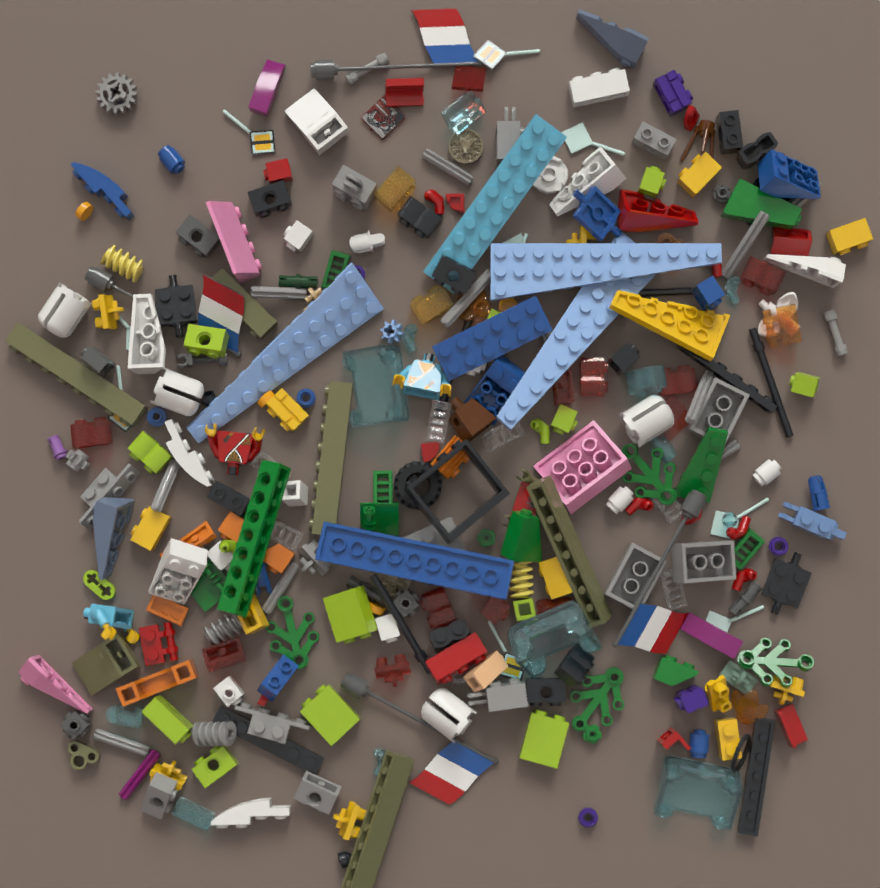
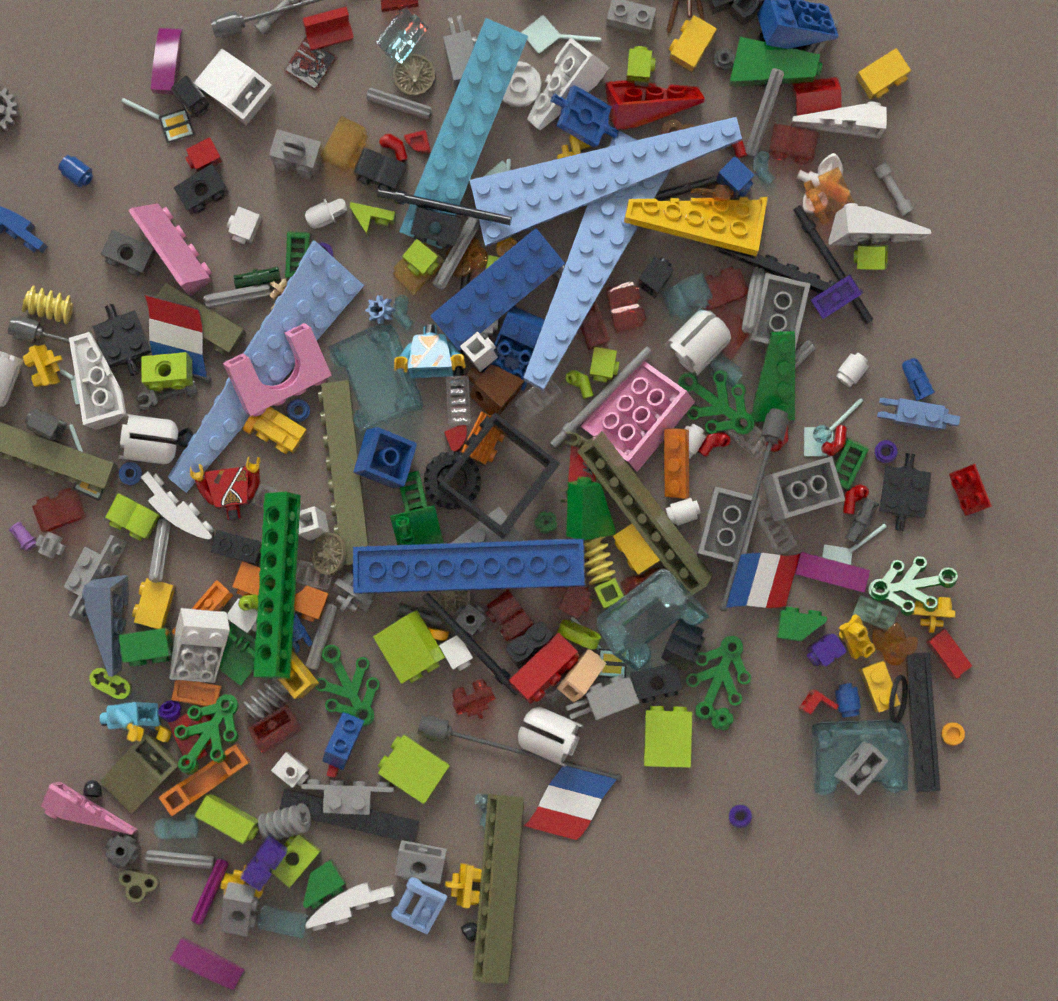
camera: 10 degrees left, 0 degrees up
none -> black hinge [83,780,102,797]
none -> green piece [119,628,174,667]
none -> dark purple plate [158,700,181,722]
none -> magenta slope [170,937,245,990]
none -> black brick [171,76,209,118]
none -> green plant [174,694,239,775]
none -> bright pink arch [223,323,332,416]
none -> dark purple piece [241,835,287,891]
none -> green slope [303,859,346,909]
none -> dark tan wheel [311,532,346,575]
none -> lime slope [349,202,396,237]
none -> blue brick [353,427,417,488]
none -> black bar [377,188,512,226]
none -> light blue plate [391,877,447,934]
none -> lime brick [402,239,439,277]
none -> white brick [460,332,498,372]
none -> light grey bar [550,346,653,449]
none -> lime beam [557,619,601,649]
none -> orange plate [664,428,689,499]
none -> white brick [665,497,701,526]
none -> clear orange plate [691,185,735,201]
none -> dark purple panel [811,275,864,319]
none -> white wedge [829,203,931,246]
none -> light grey brick [834,741,889,795]
none -> light orange tile [941,722,965,746]
none -> red hinge [949,463,992,516]

